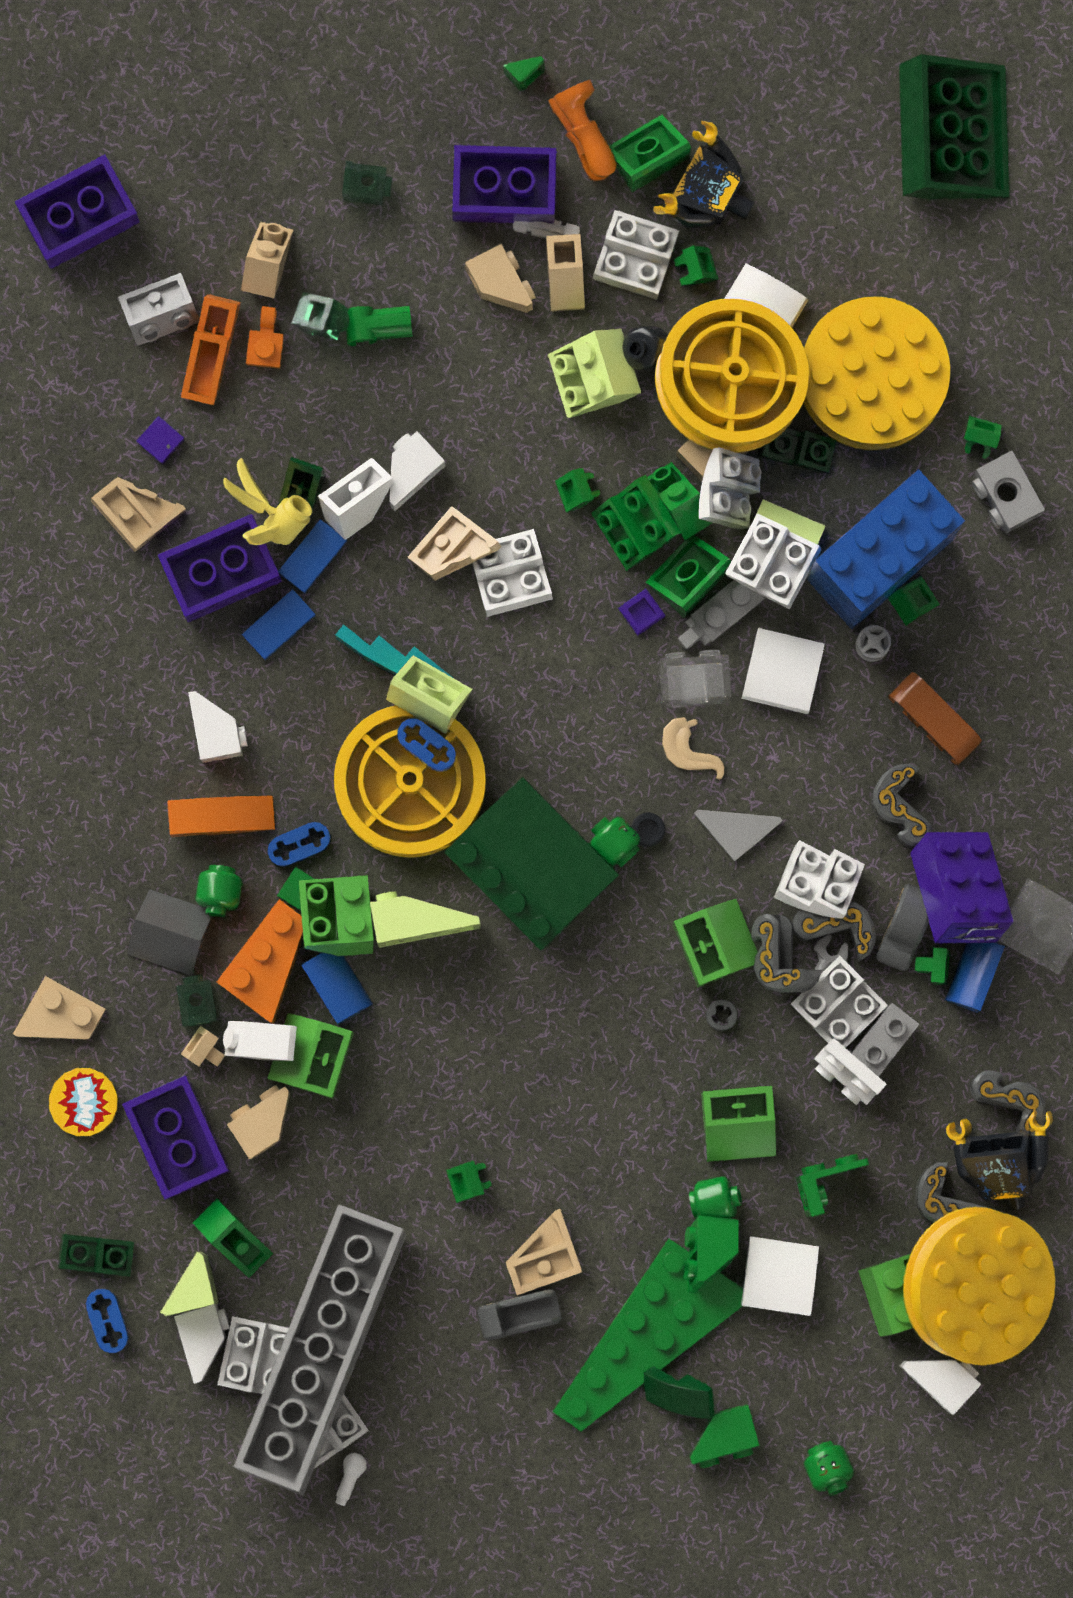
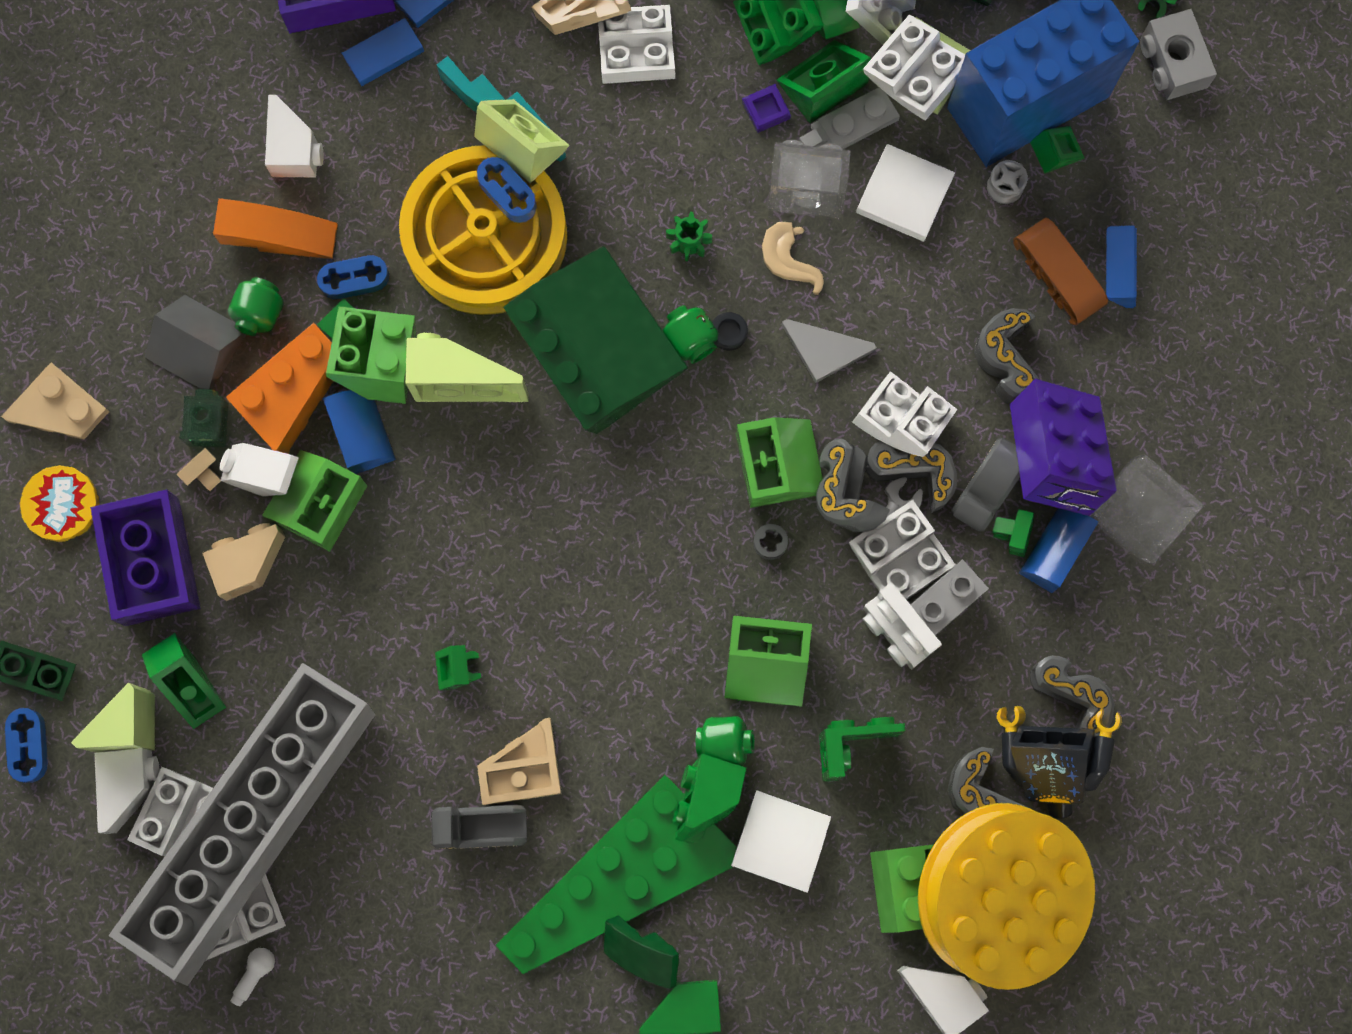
camera: 15 degrees right, 5 degrees down
none -> green gear [666,212,712,262]
none -> blue slope [1106,226,1137,308]

